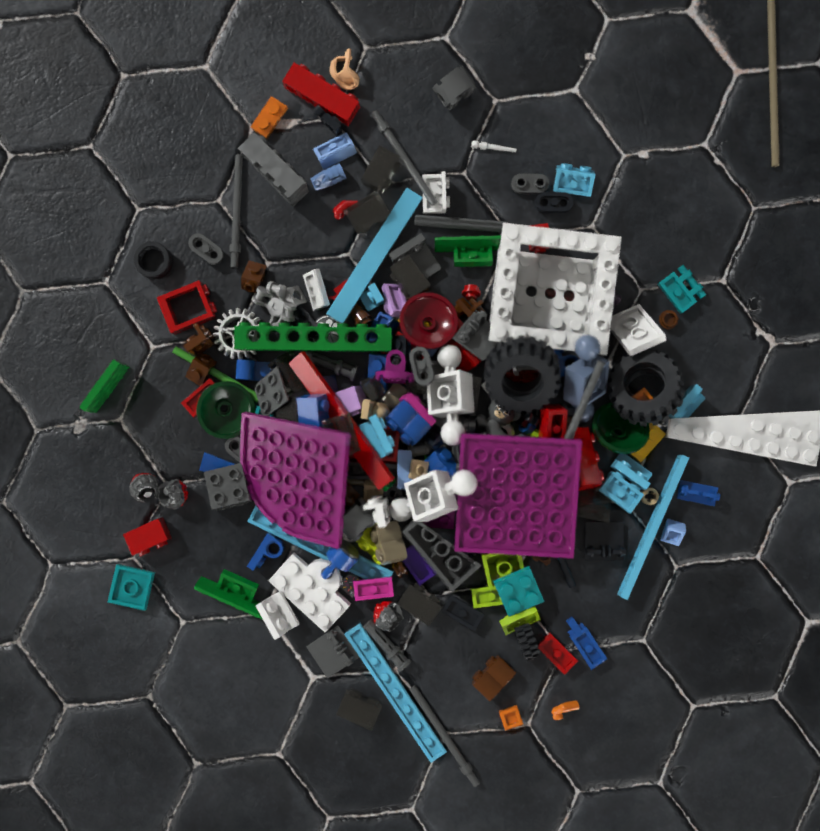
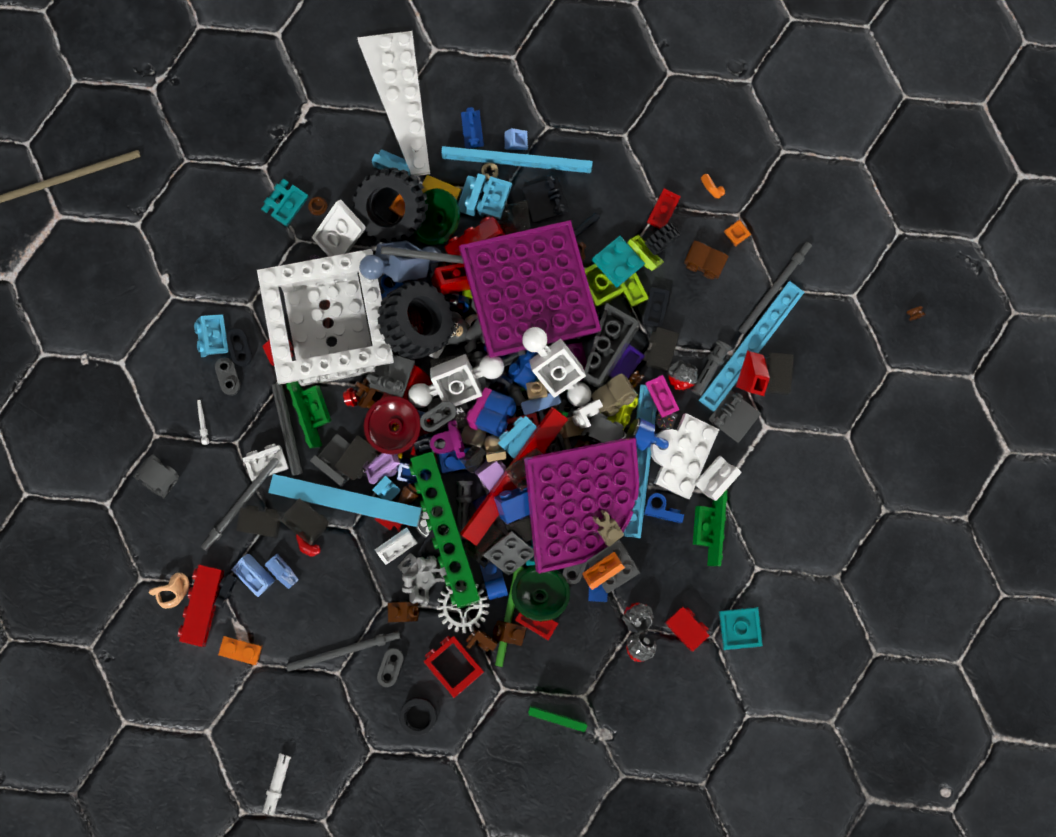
camera: 115 degrees left, 5 degrees down
dark grey wedge [238,133,309,207] -> none
blue hinge [566,616,607,670] -> none
none -> white pin [262,753,291,815]
none -> orange plate [582,552,625,590]
none -> dark tan plate [593,510,624,547]
none -> red slope [736,350,770,396]

